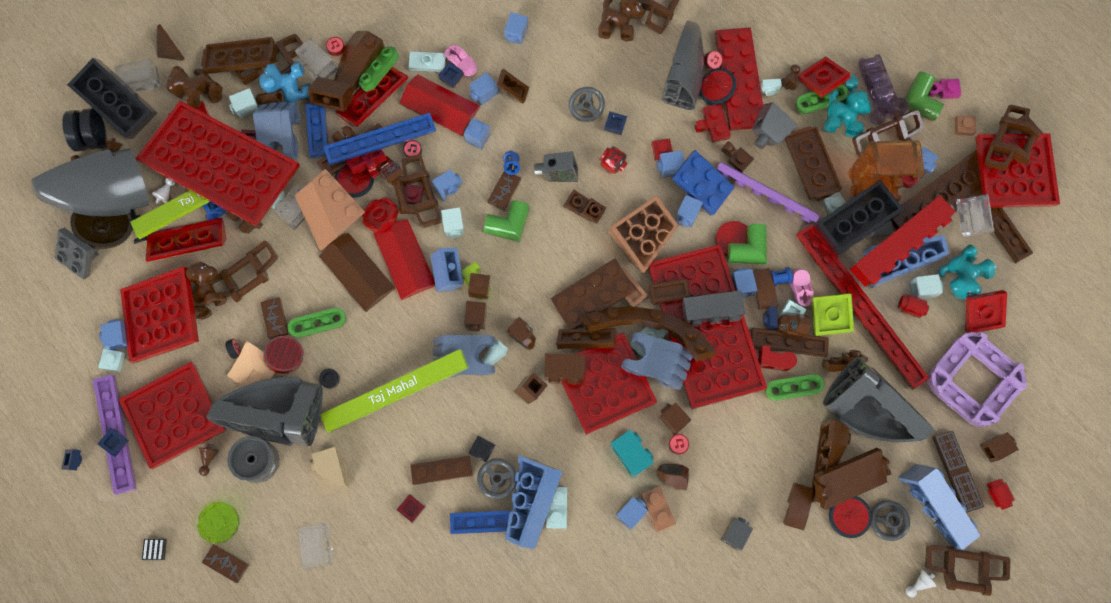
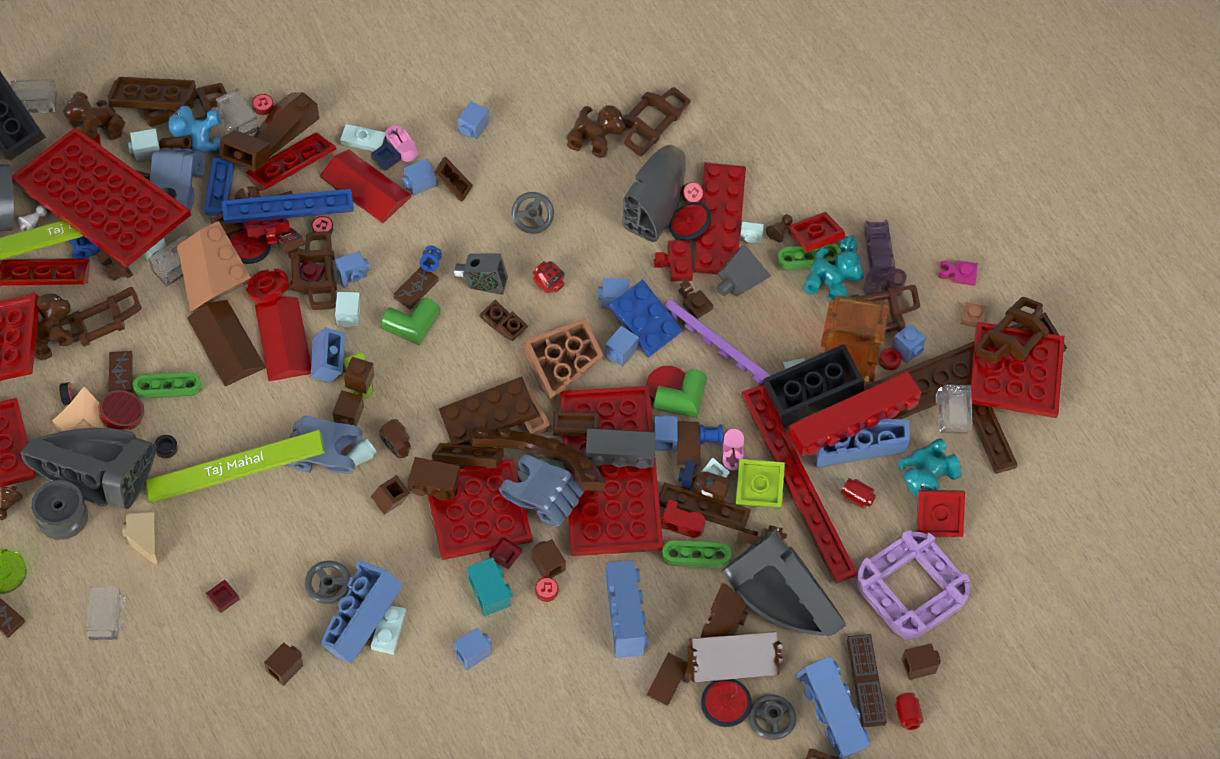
camera: 10 degrees right, 15 degrees down
reddish brown slope [157,24,185,61] -> none
bright green plate [359,46,399,91] -> none
reddish brown plate [410,456,473,485] -> none
blue plate [450,510,511,534] -> none
medium blue brick [464,118,490,150] -> none
black tile [469,436,496,462] -> none
dark blue plate [604,111,627,135] -> none
nougat plate [641,486,676,532] -> none
red plate [652,138,673,161] -> none
reddish brown rock [656,464,689,491] -> none
dark grey brick [721,517,753,551] -> none
reddish brown brick [784,126,842,201] -> none
bright green brick [901,72,944,121] -> none
light aqua brick [910,274,944,299] -> none
none -> reddish brown brick [264,642,303,686]
none -> dark red plate [489,536,522,570]
none -> medium blue wedge [605,560,648,658]

